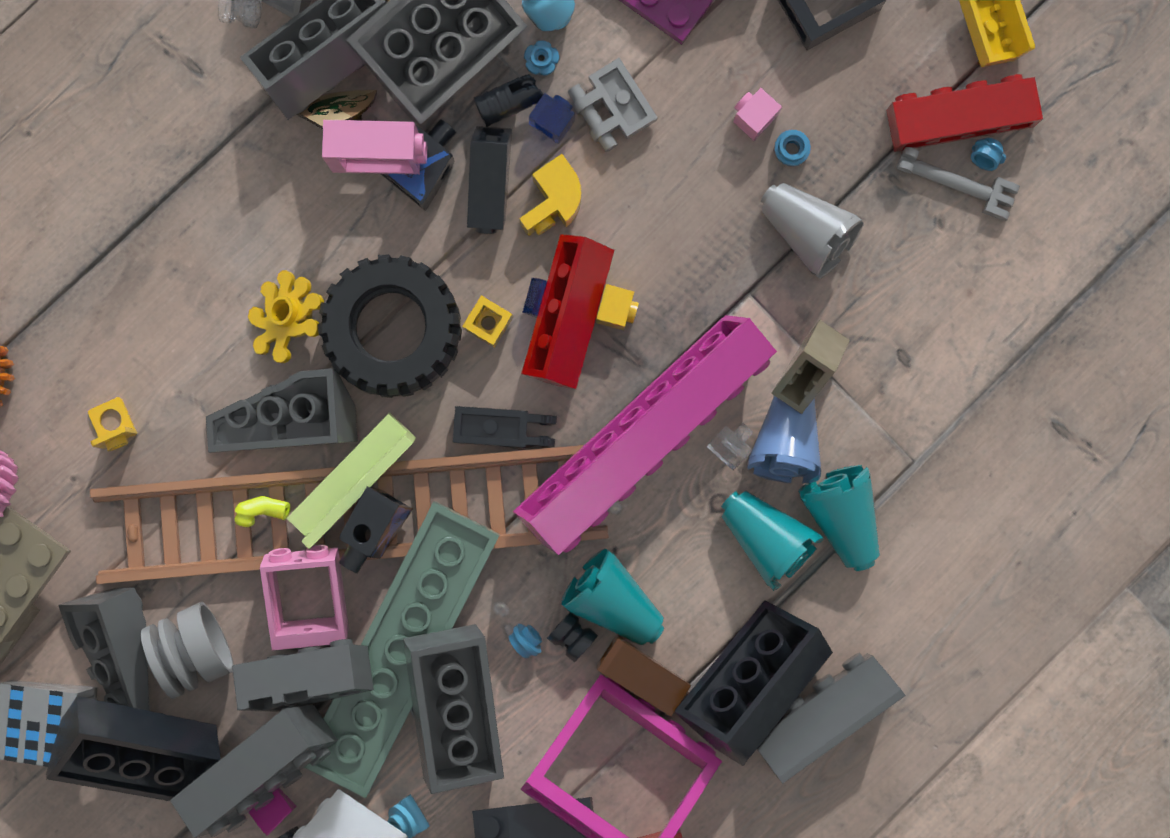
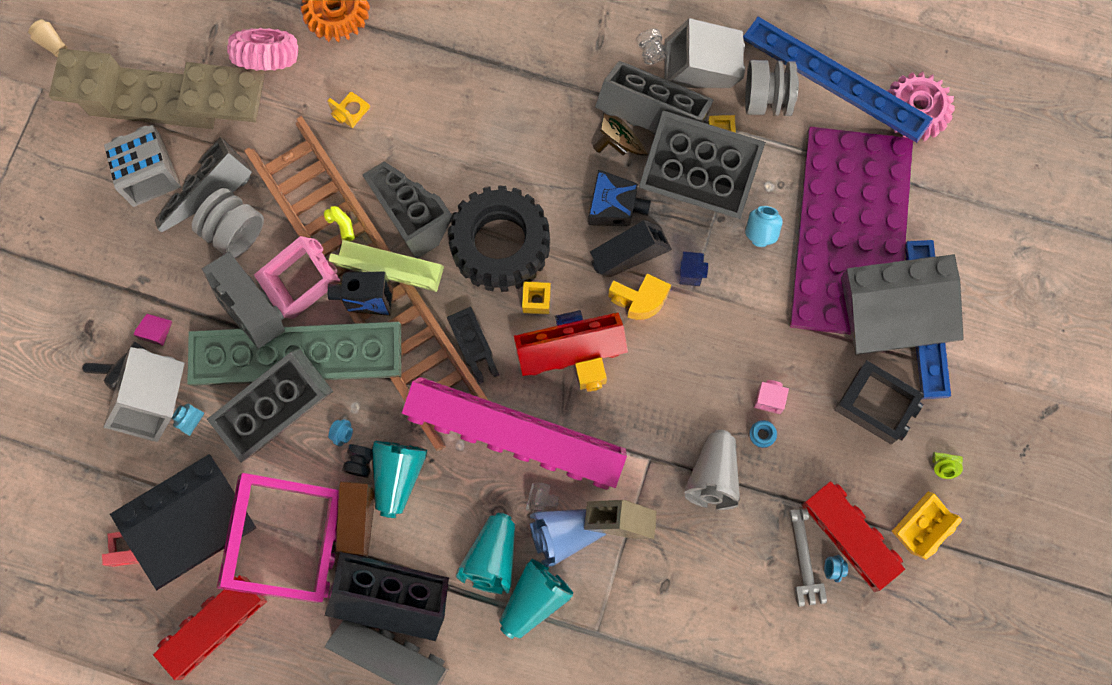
camera: 70 degrees right, 10 degrees down
black slope [46,696,221,801] -> none
dark grey brick [170,704,338,838] -> none
yellow animal [248,270,324,364] -> none
bright pink window [322,120,427,174] -> none
black hinge [473,74,544,127] -> none
dark azure plate [524,40,559,76] -> none
light grey plate [568,58,658,152] -> none

